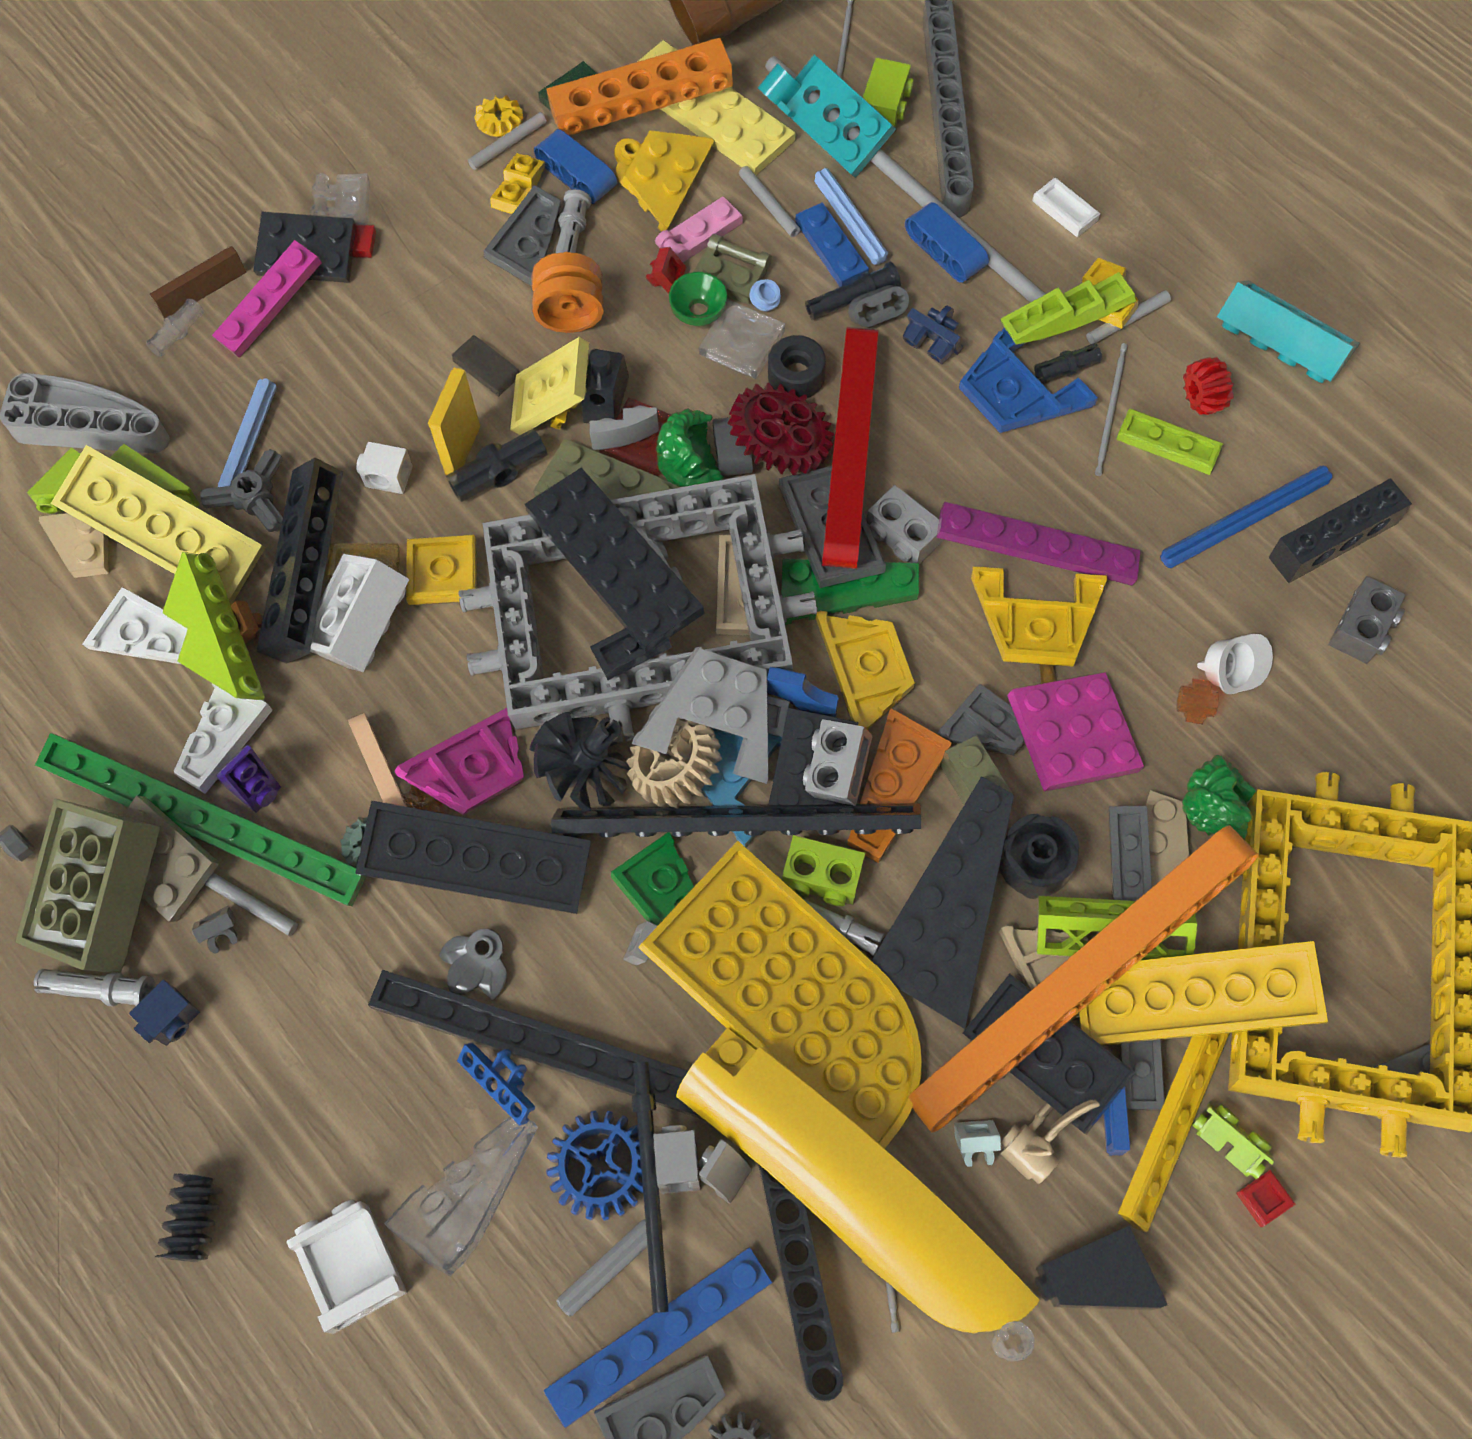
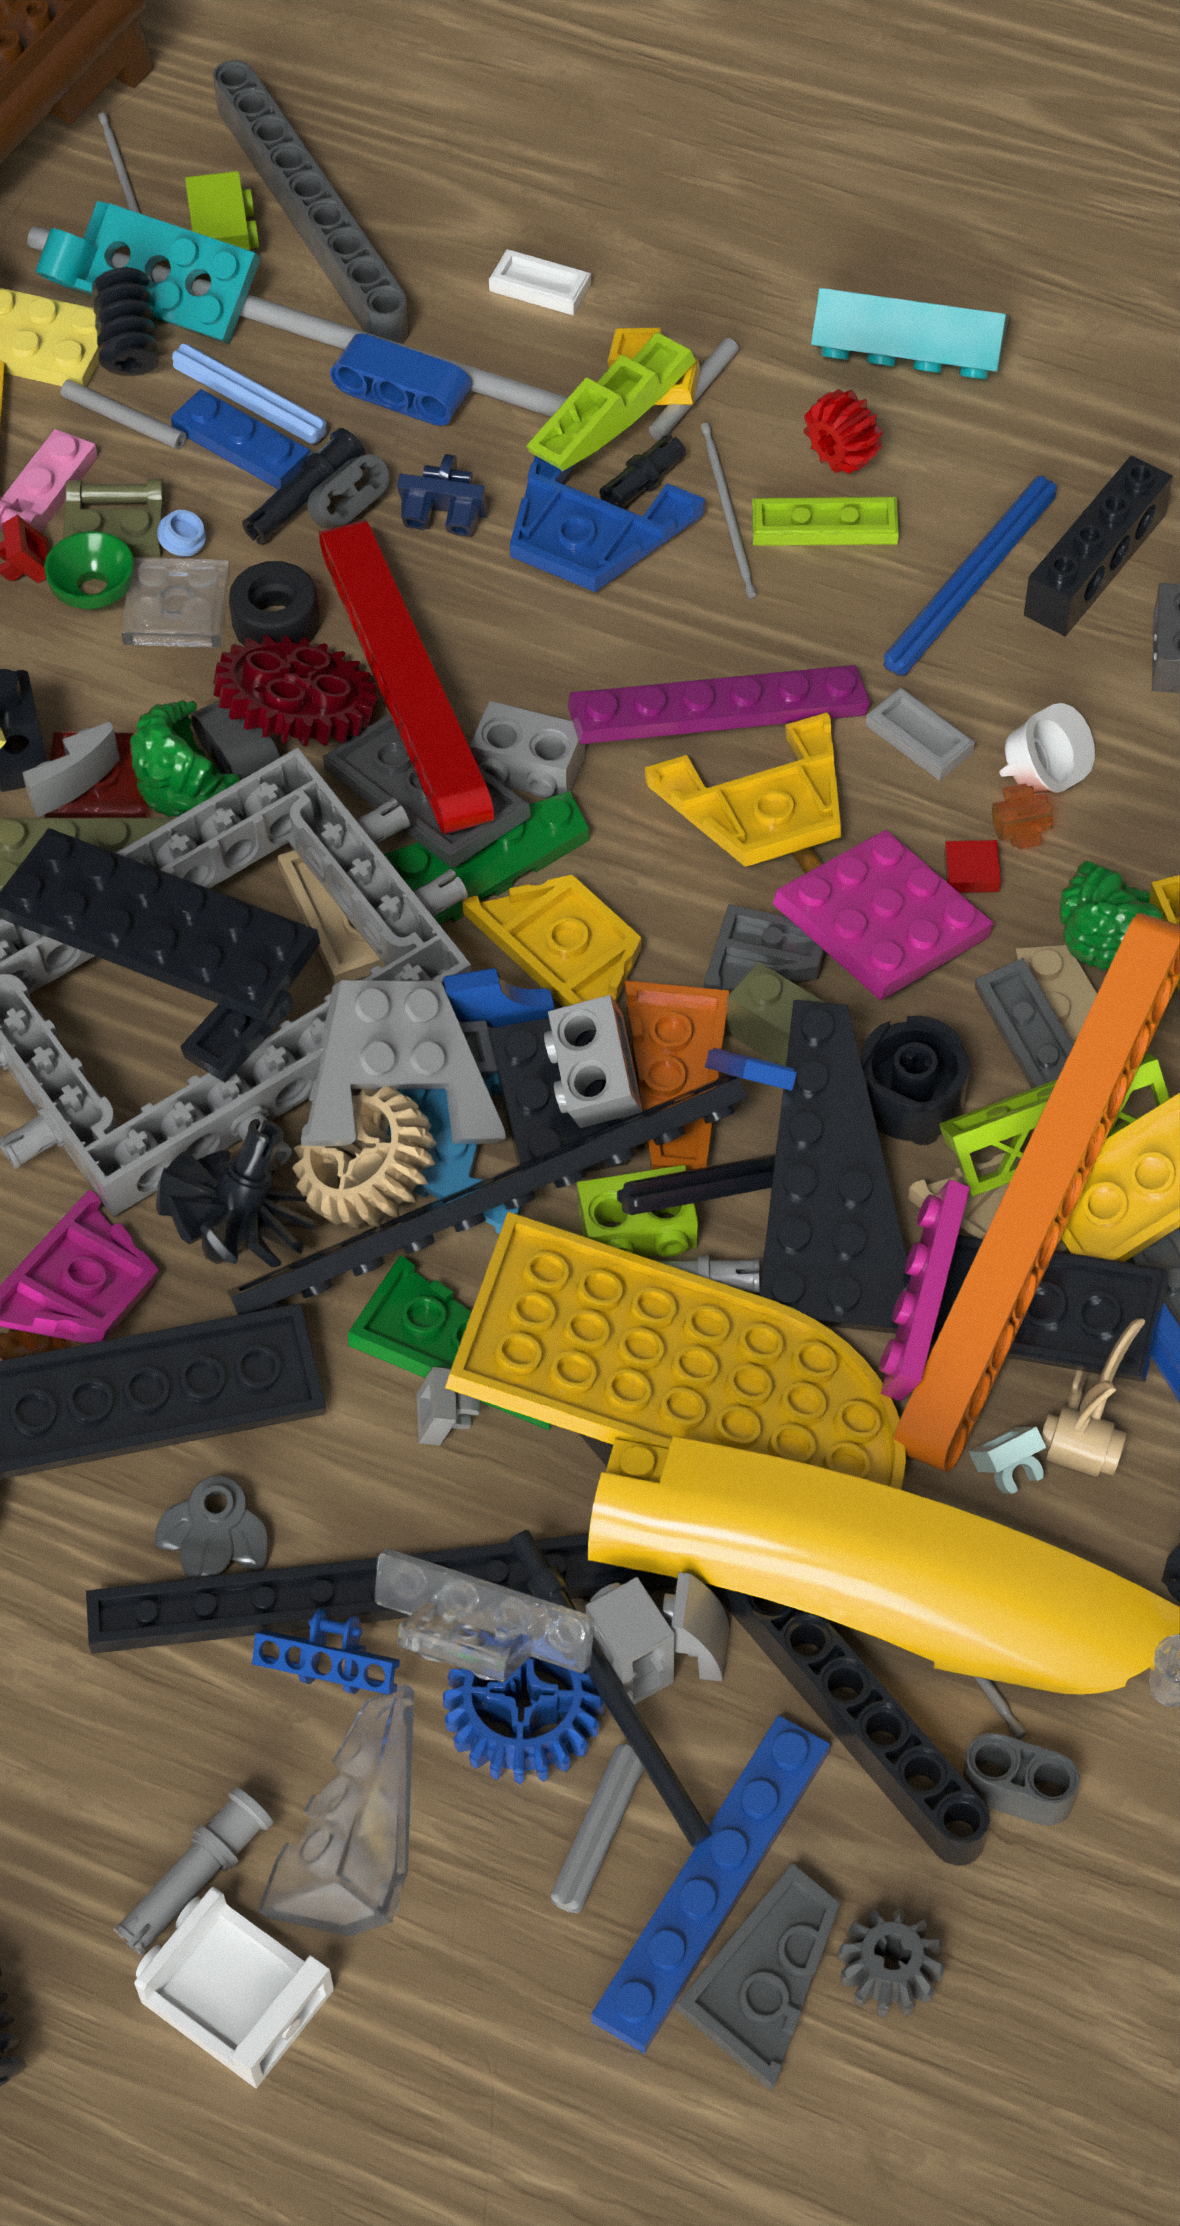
camera: 25 degrees left, 10 degrees down
none -> black piece [92,267,158,376]
none -> light grey pin [113,1786,274,1956]
none -> clear bracket [375,1549,595,1682]
none -> black axle [617,1154,776,1215]
none -> blue tile [705,1048,797,1091]
none -> light grey tile [866,687,975,781]
none -> dark pink plate [879,1179,970,1401]
none -> red tile [944,840,1001,893]
none -> dark grey beam [963,1733,1080,1826]

